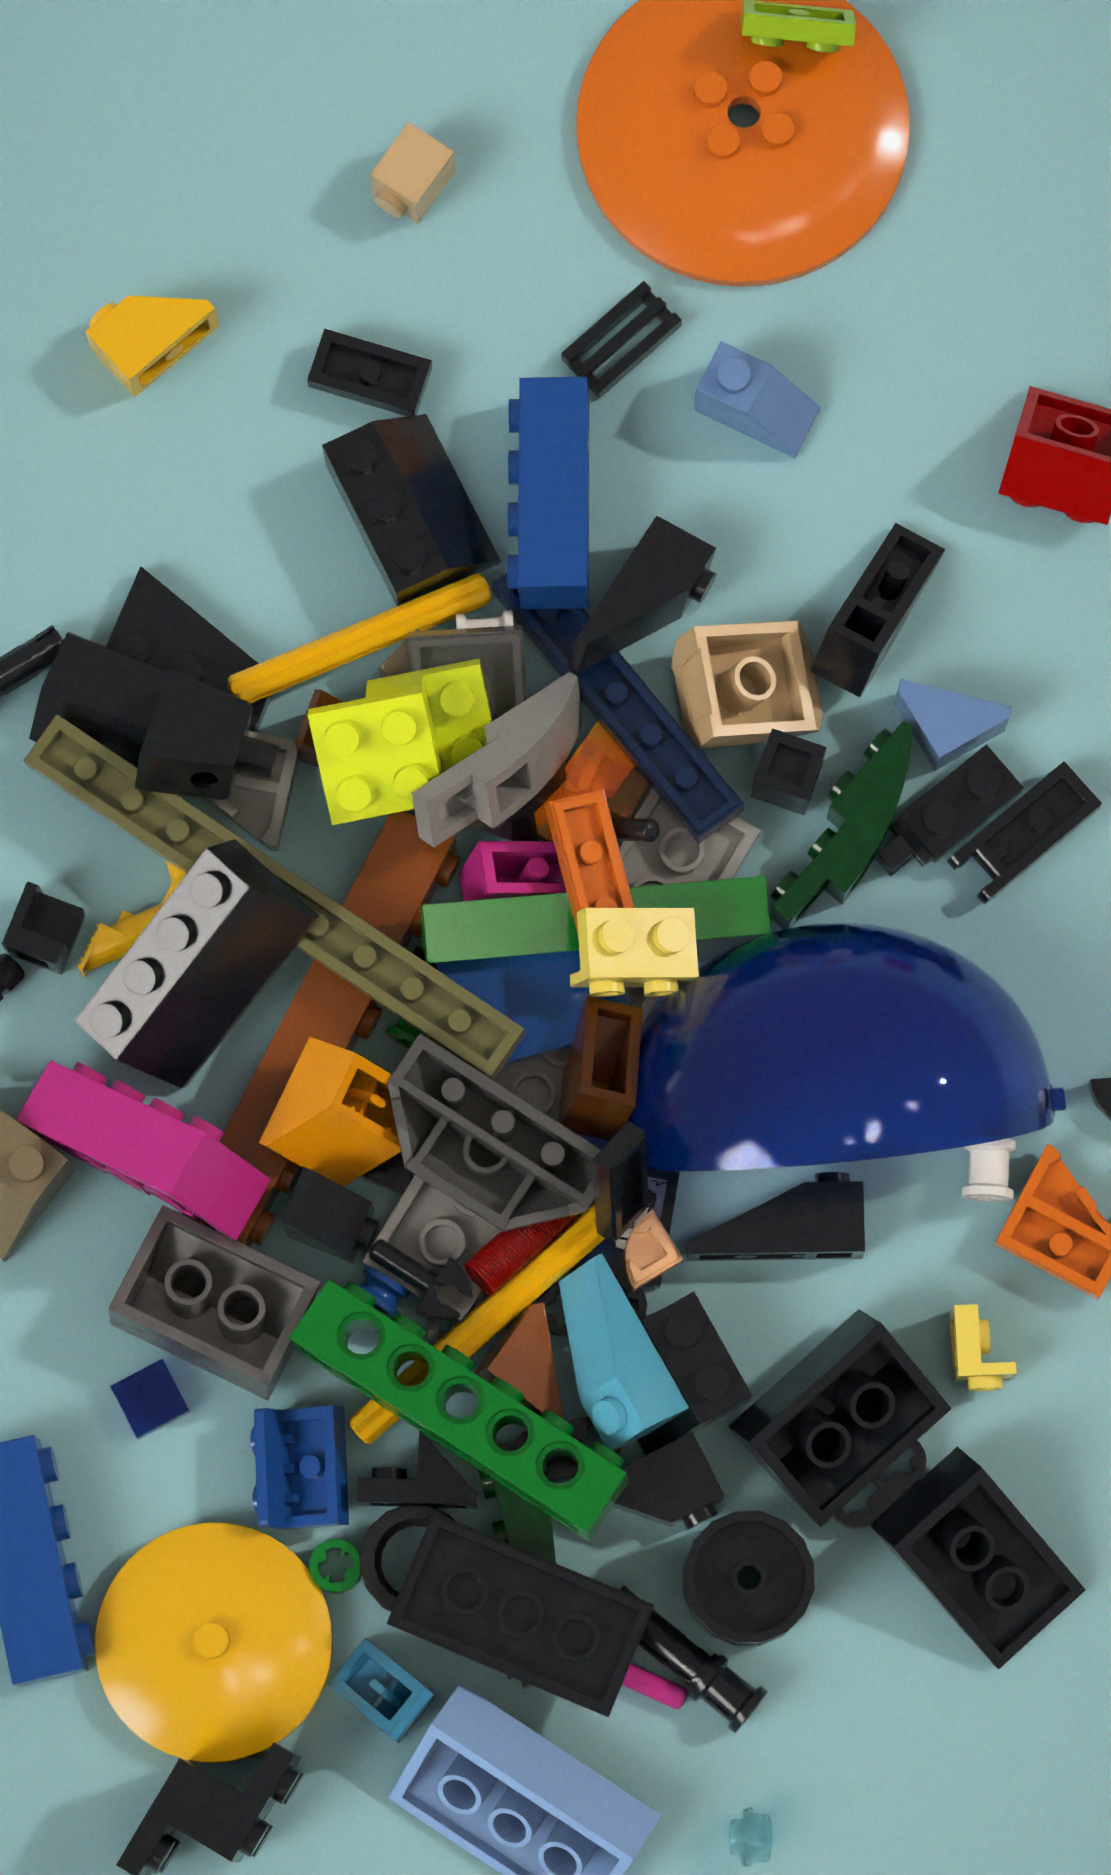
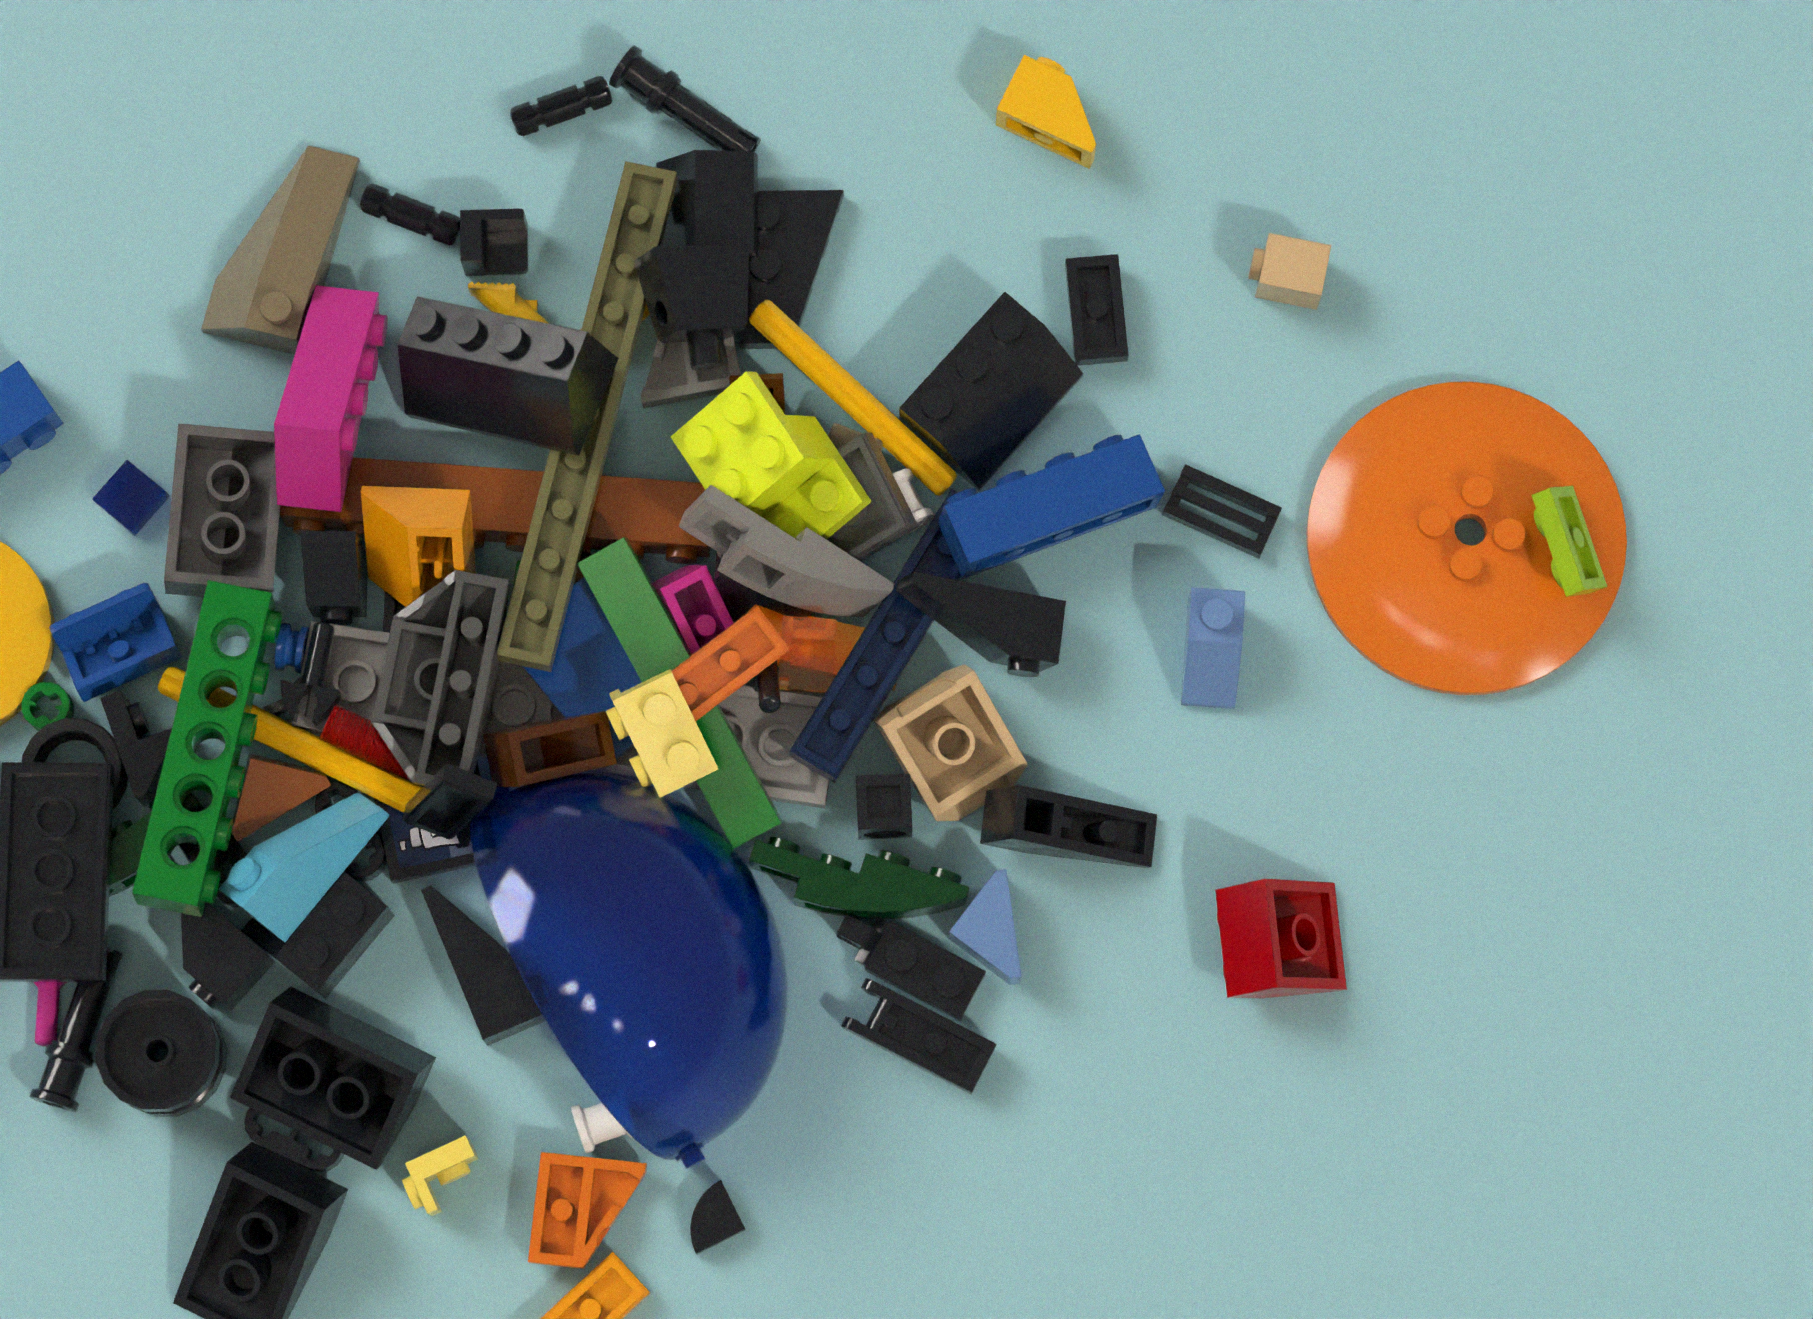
camera: 65 degrees right, 0 degrees up
light nougat tile [623,1210,683,1292] -> none

